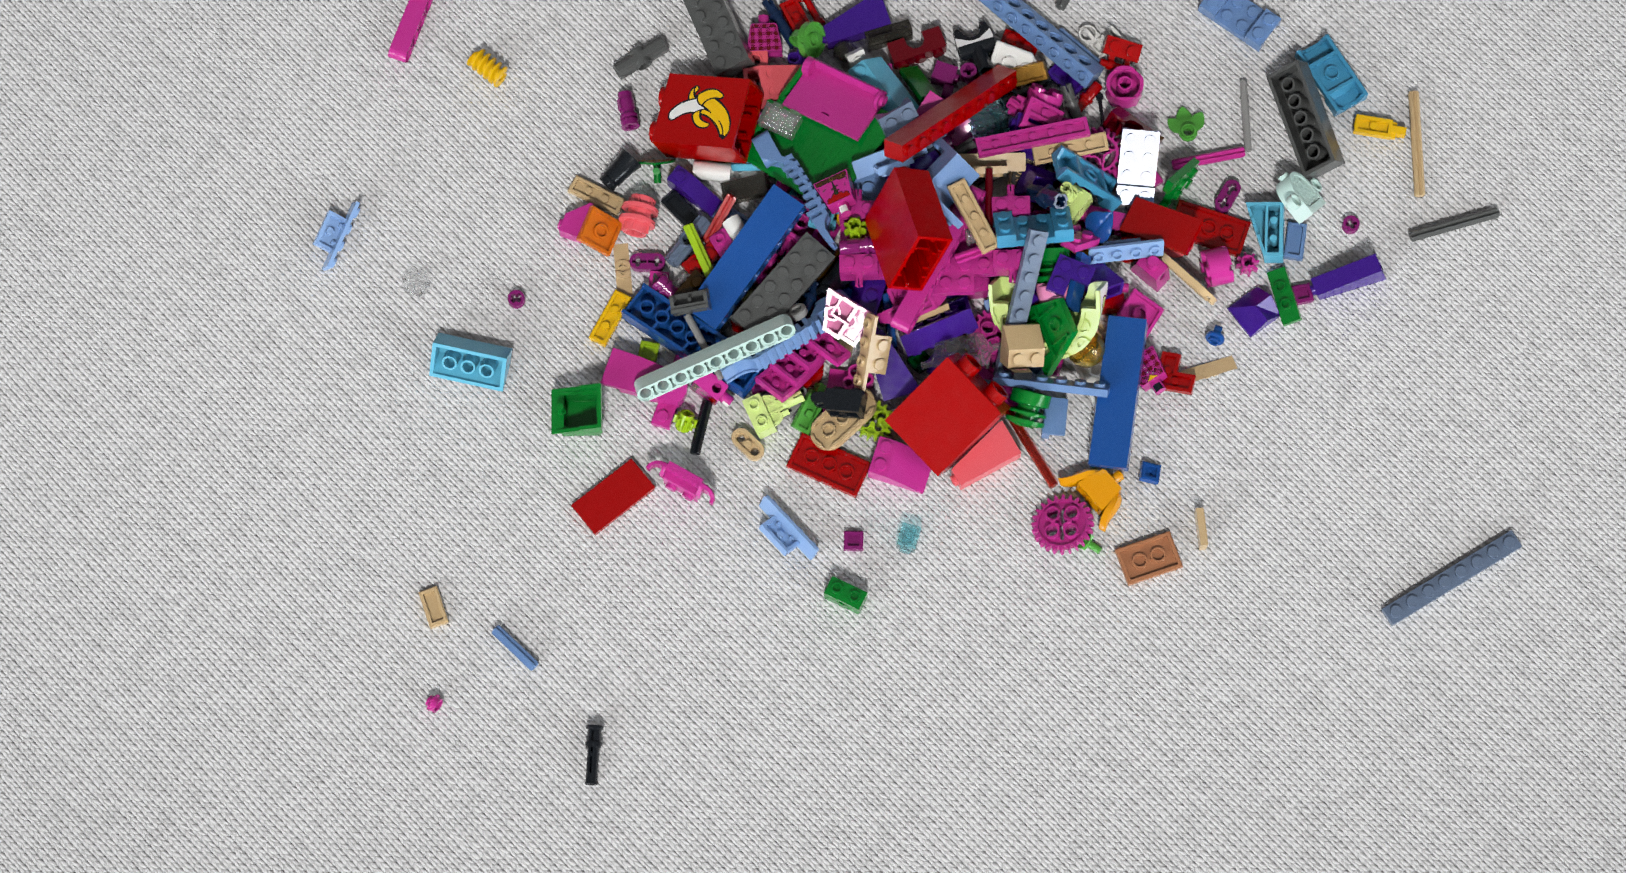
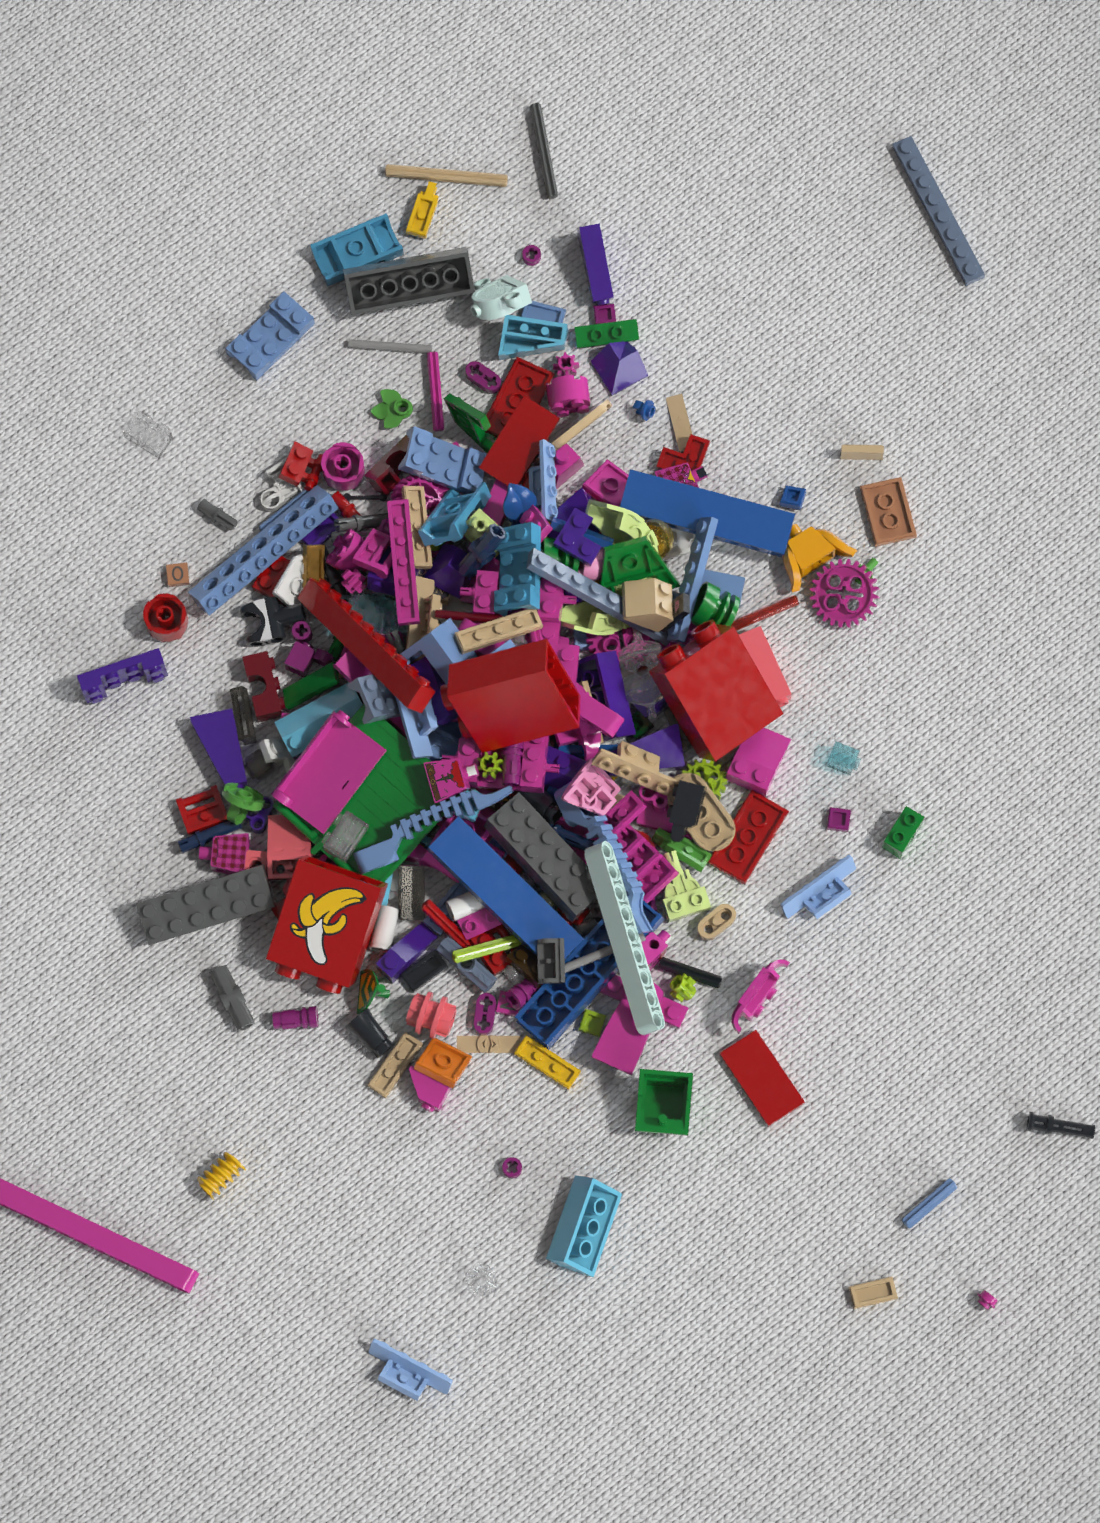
camera: 85 degrees left, 0 degrees up
light grey tile [788,303,808,321] -> none

